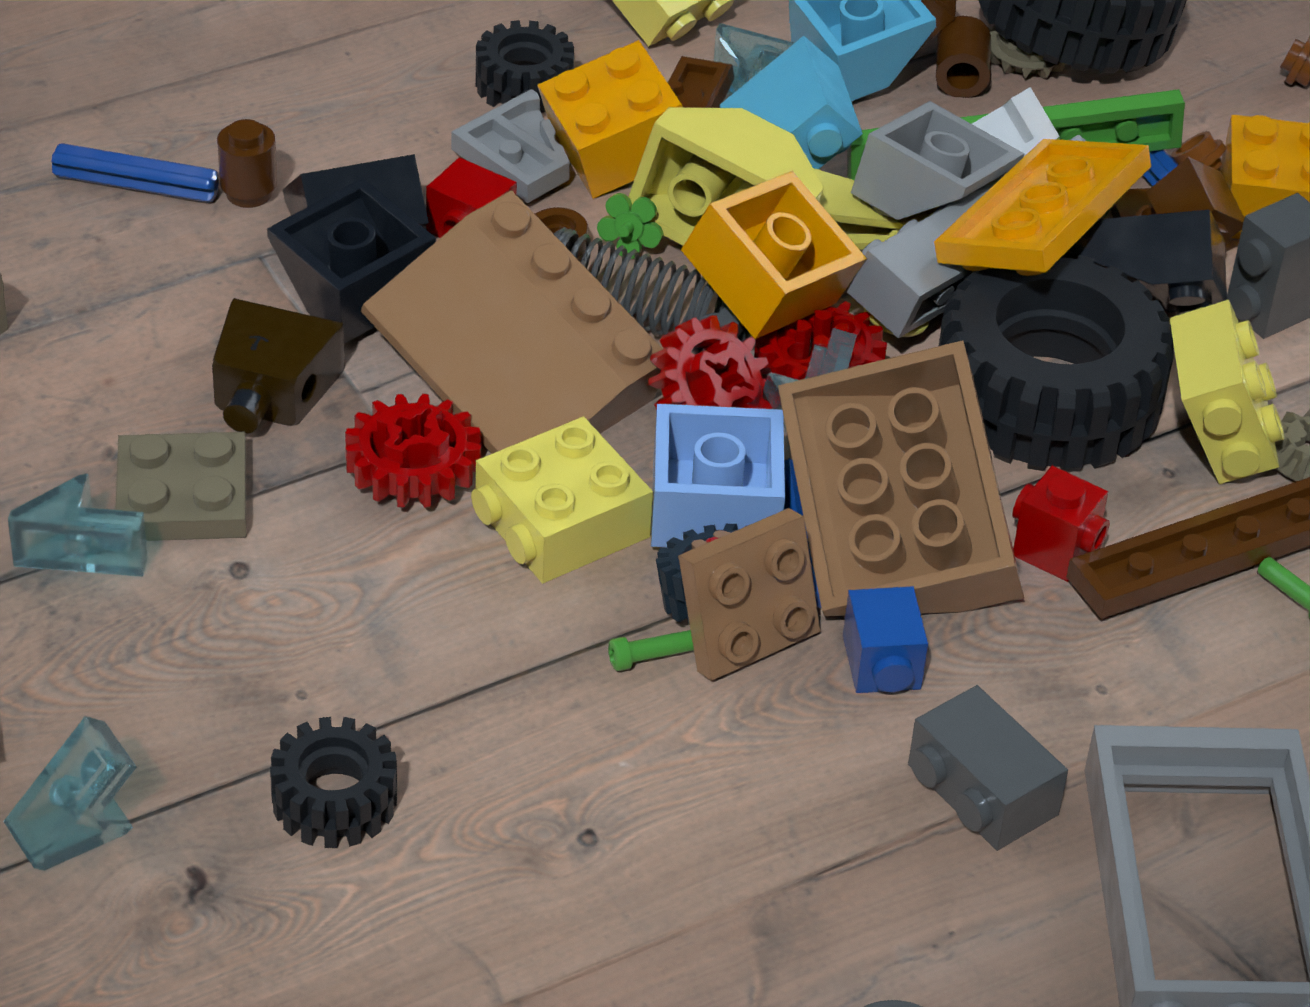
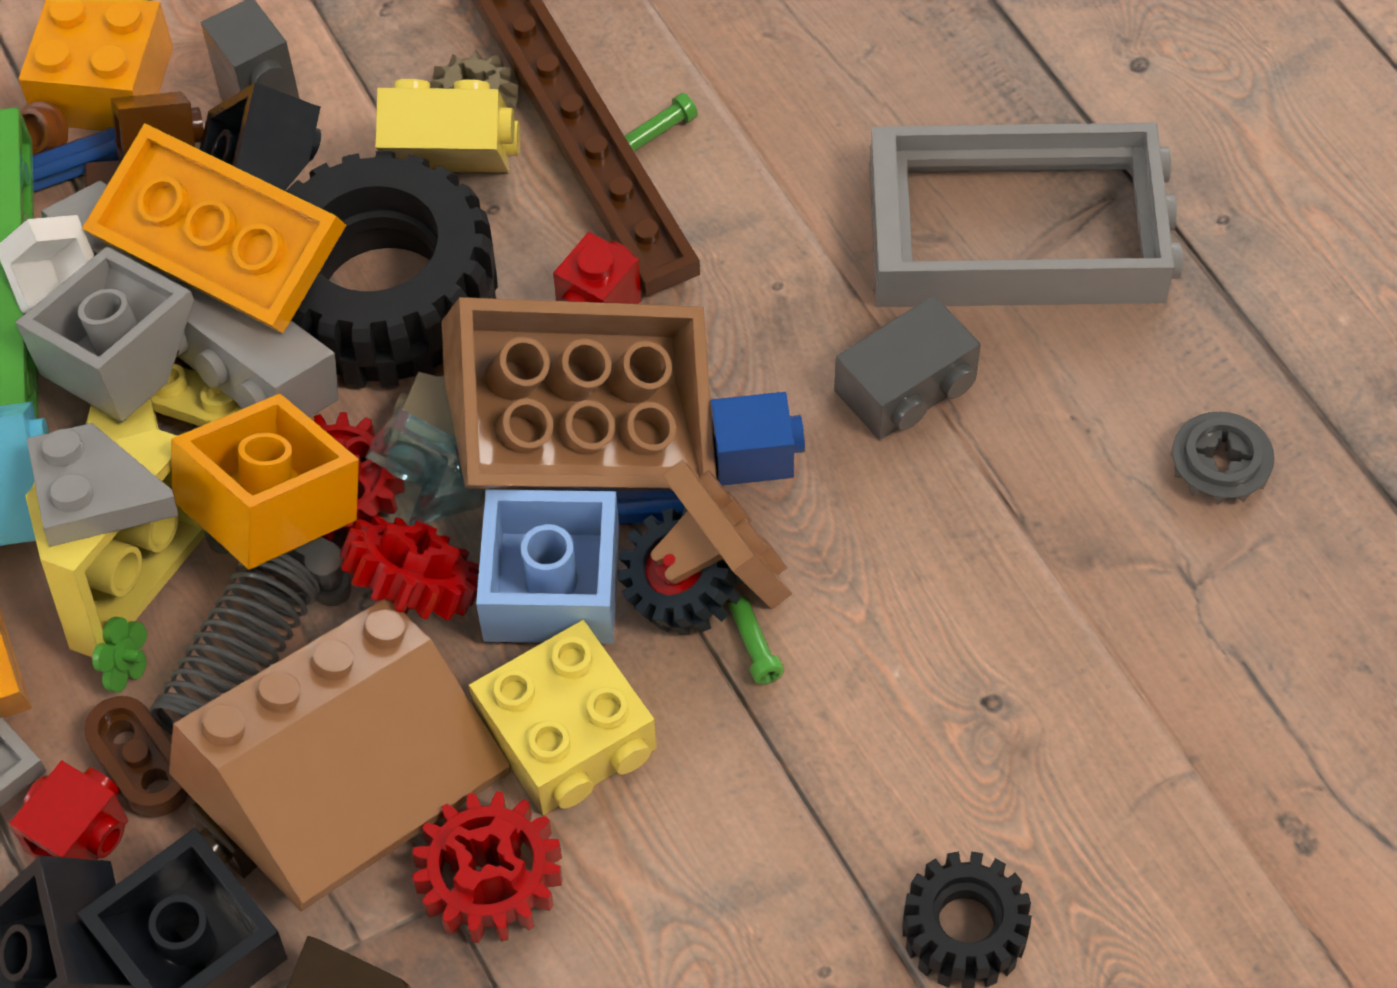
camera: 85 degrees left, 15 degrees up
none -> light grey wing [26,423,179,547]

